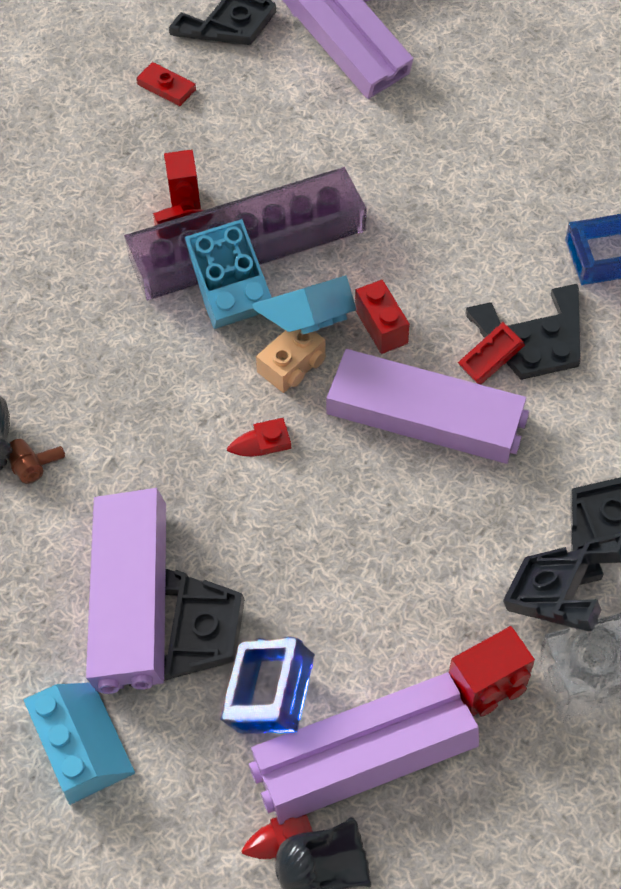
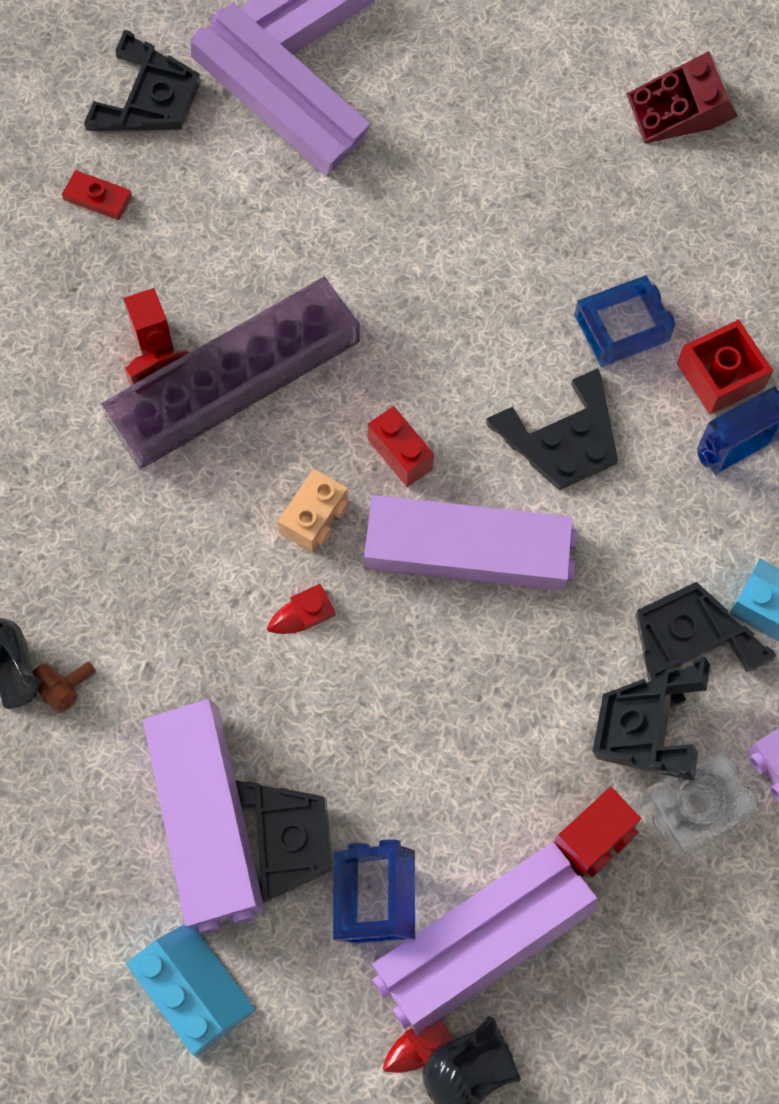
camera: 15 degrees left, 10 degrees up
medium azure slope [185,219,272,329] -> none
medium azure slope [252,275,357,335] -> none
red plate [457,322,525,385] -> none

